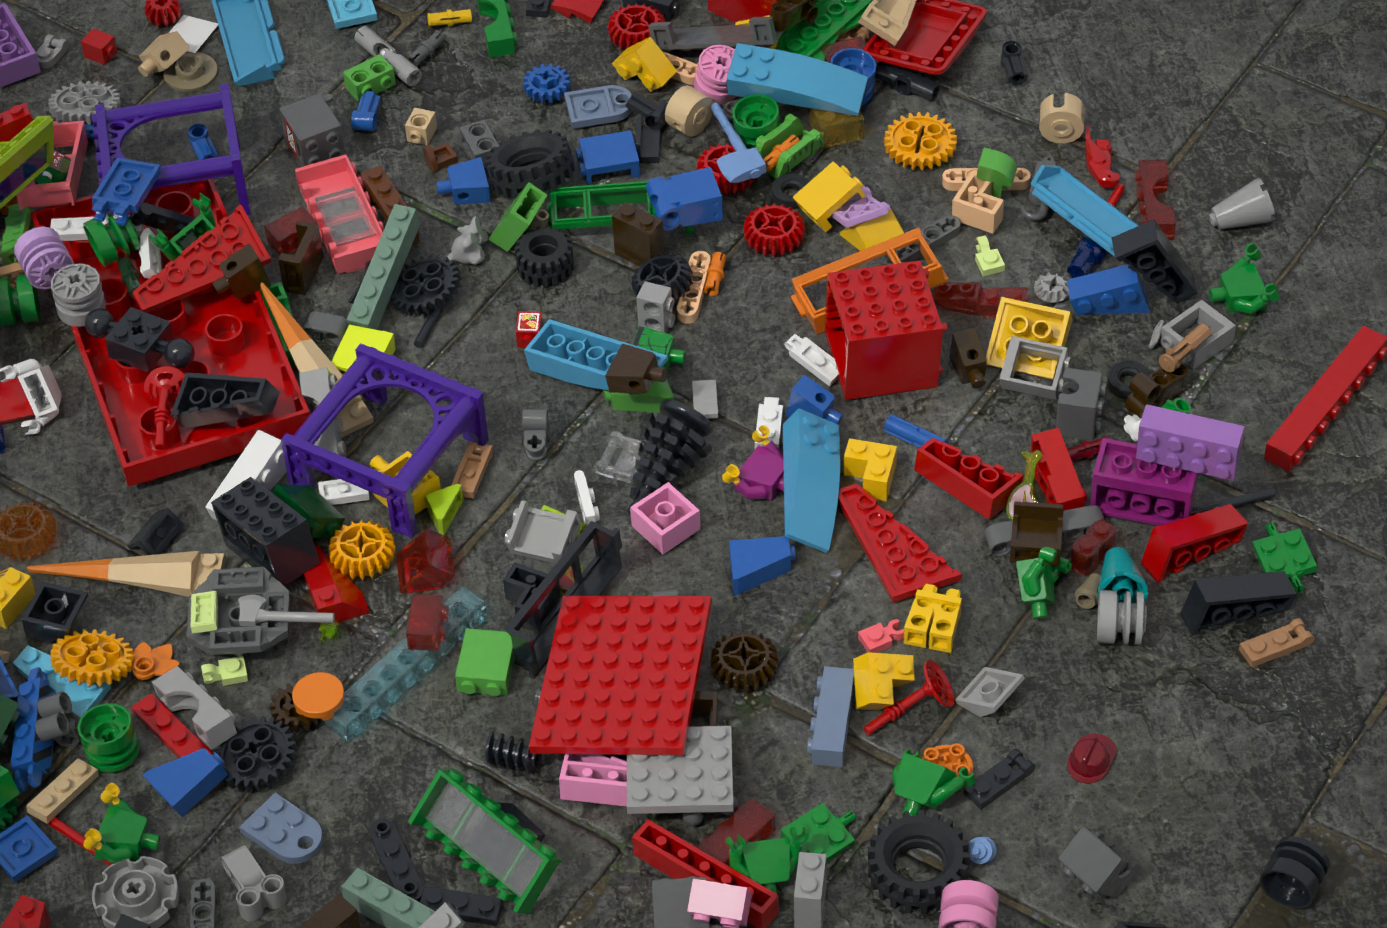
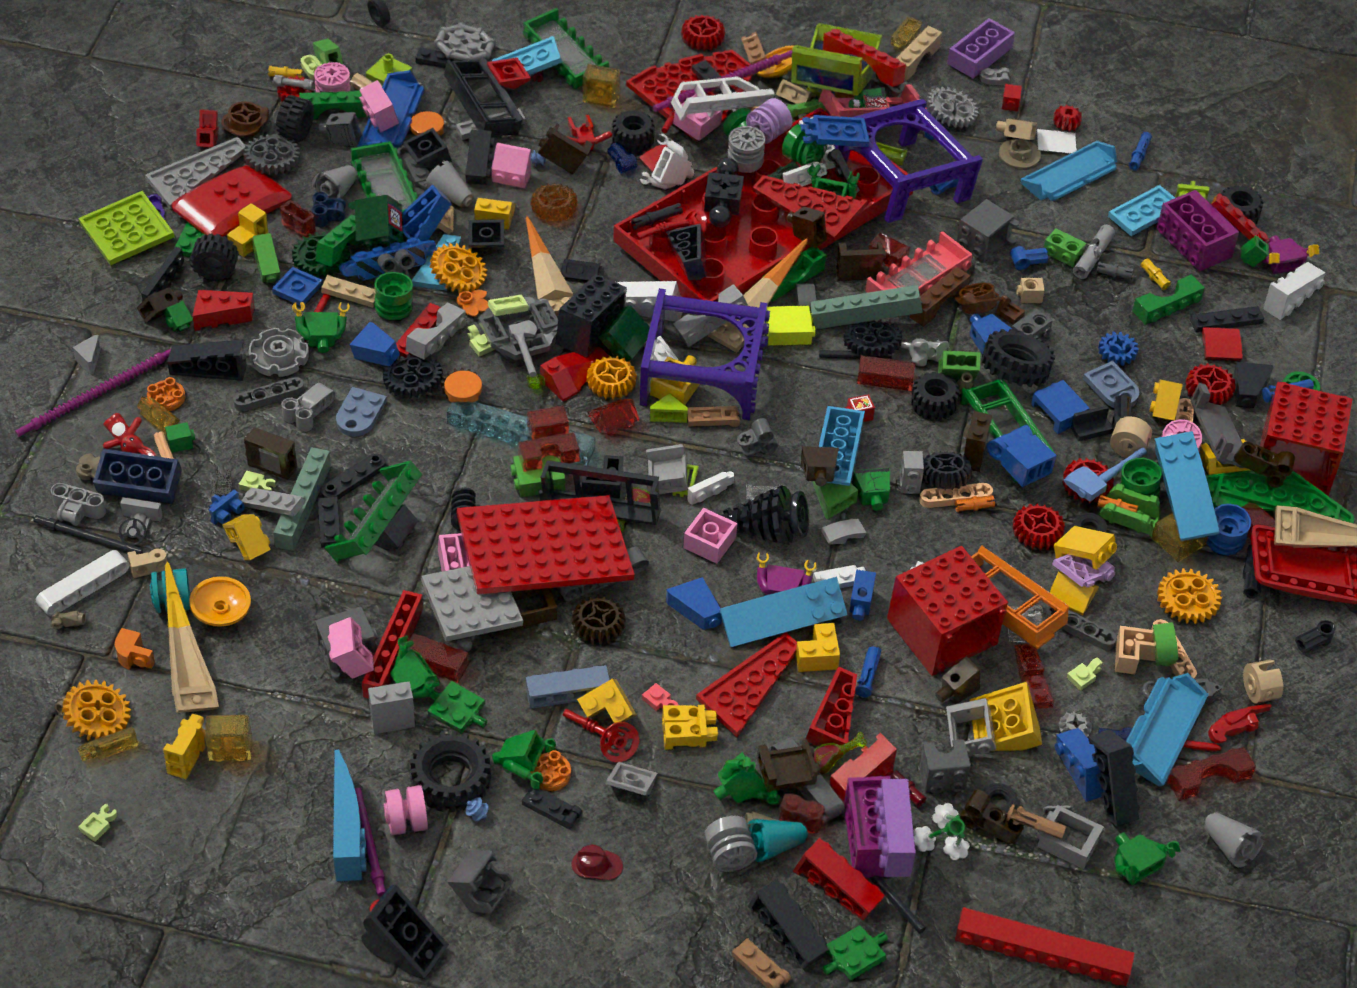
camera: 65 degrees right, 0 degrees up
none -> clear red arch [518,432,580,472]
none -> black pin [631,203,683,230]
none -> clear red brick [857,356,916,391]
none -> reddish brown piece [954,283,1002,314]

